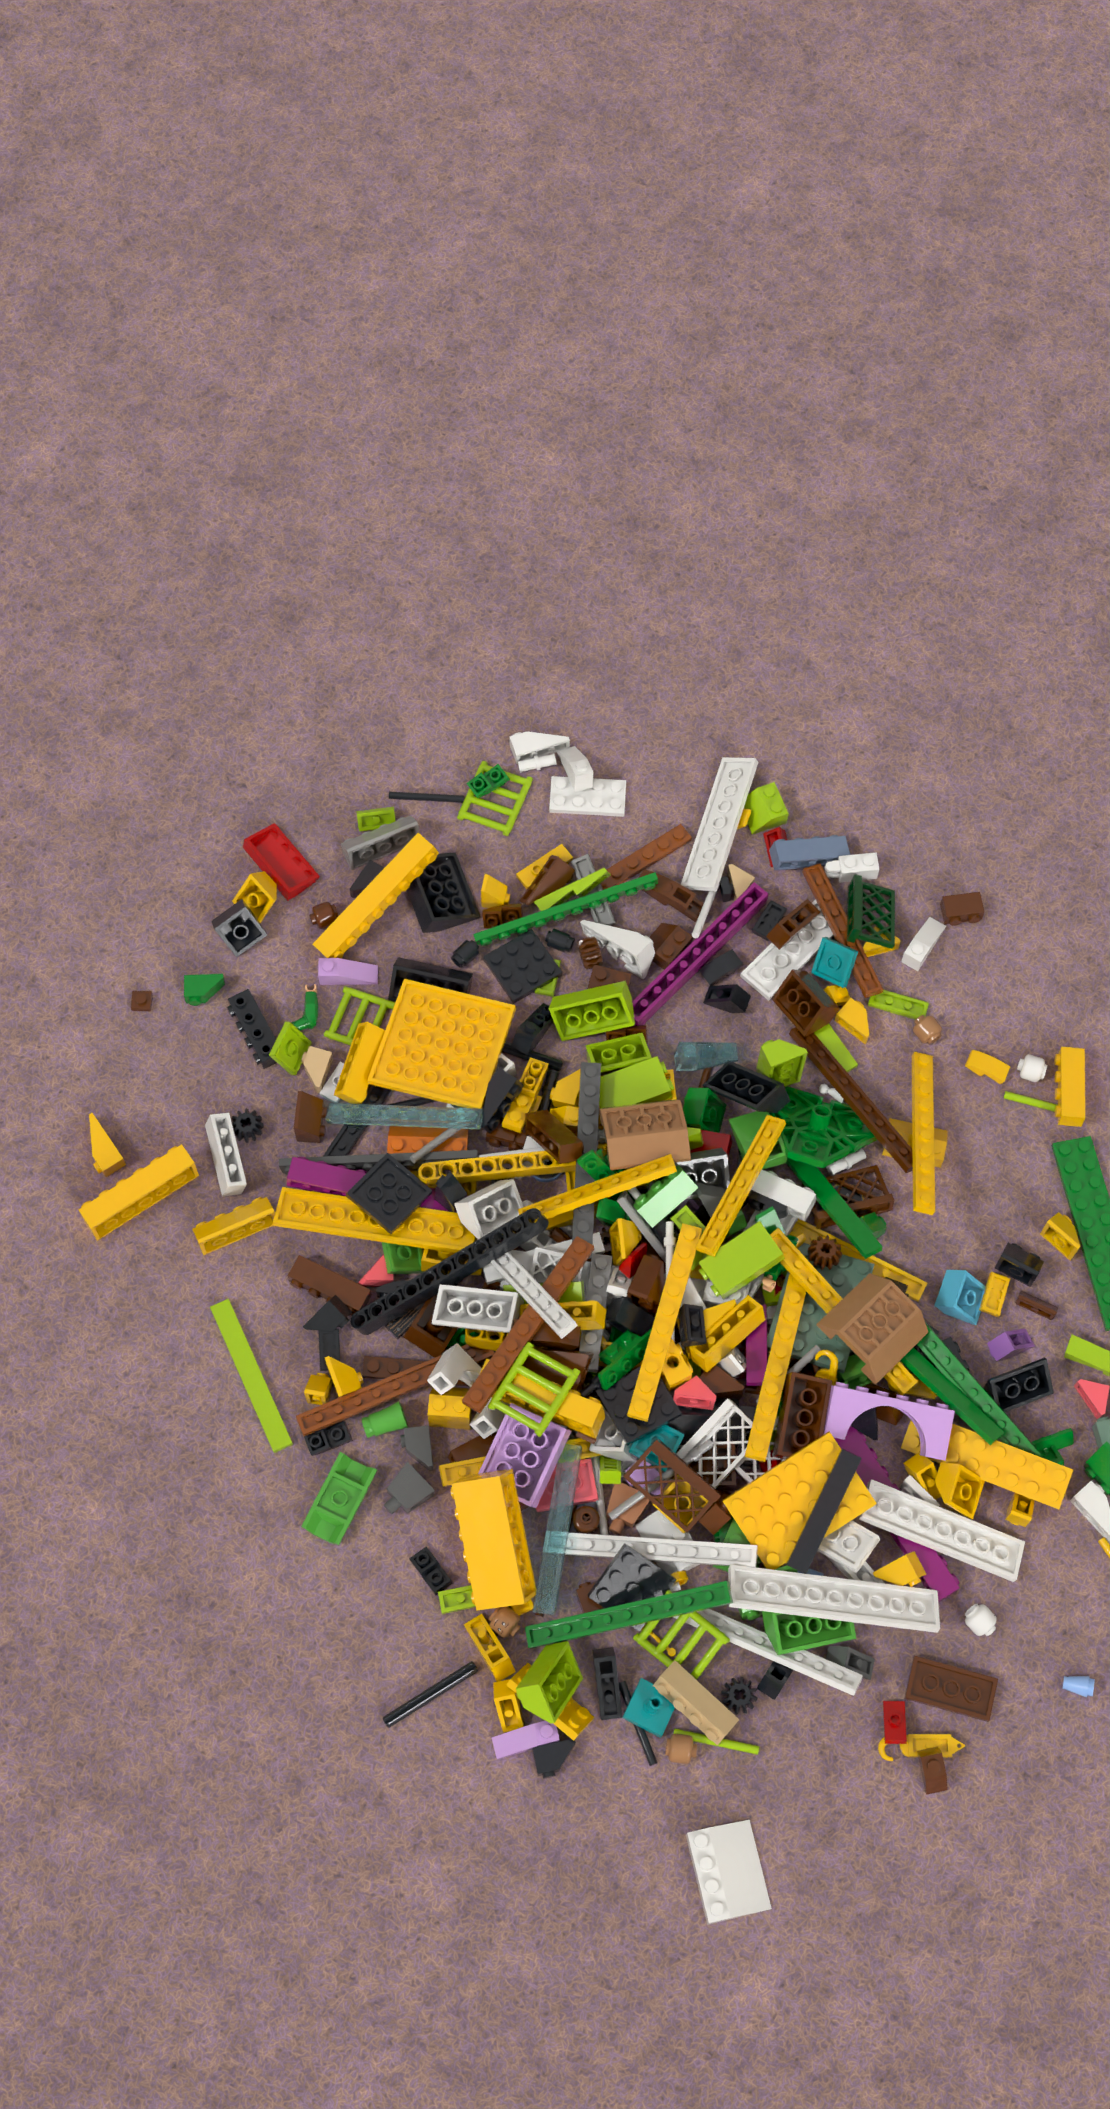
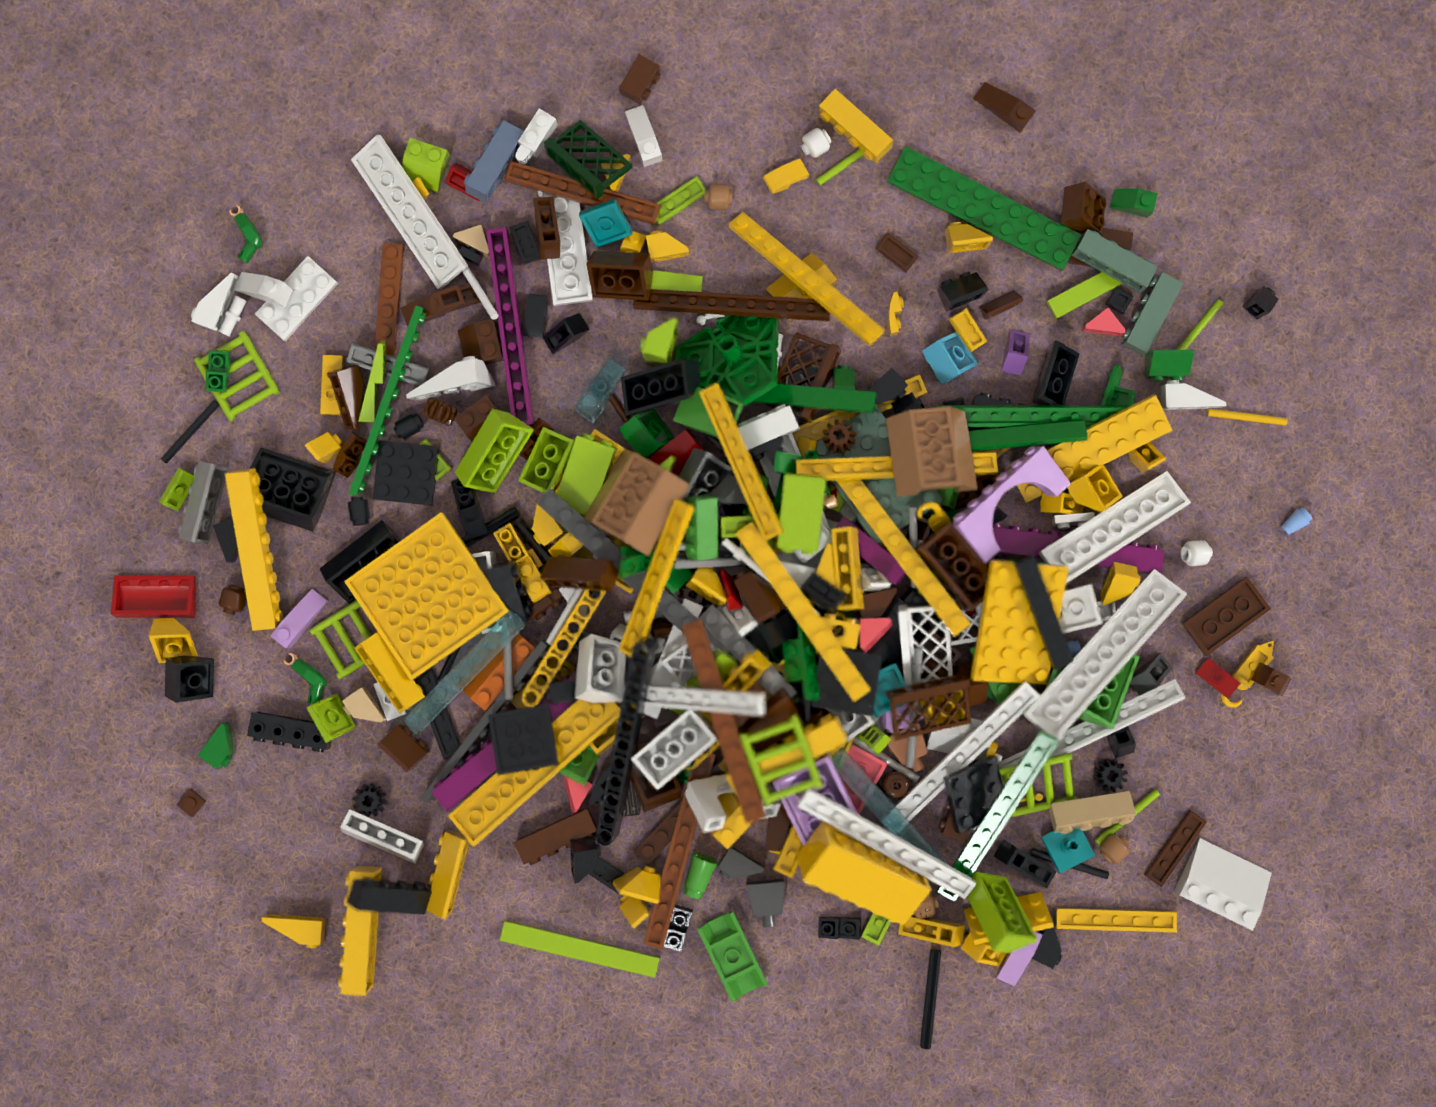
camera: 50 degrees left, 20 degrees up
none -> green arm [229,205,263,264]
none -> black brick [347,877,432,915]
none -> white plate [797,788,976,899]
none -> black slope [847,368,908,413]
none -> reddish brown tile [875,233,919,273]
none -> yellow slope [887,291,904,336]
none -> yellow plate [1055,907,1177,933]
none -> reddish brown tile [1144,810,1207,887]

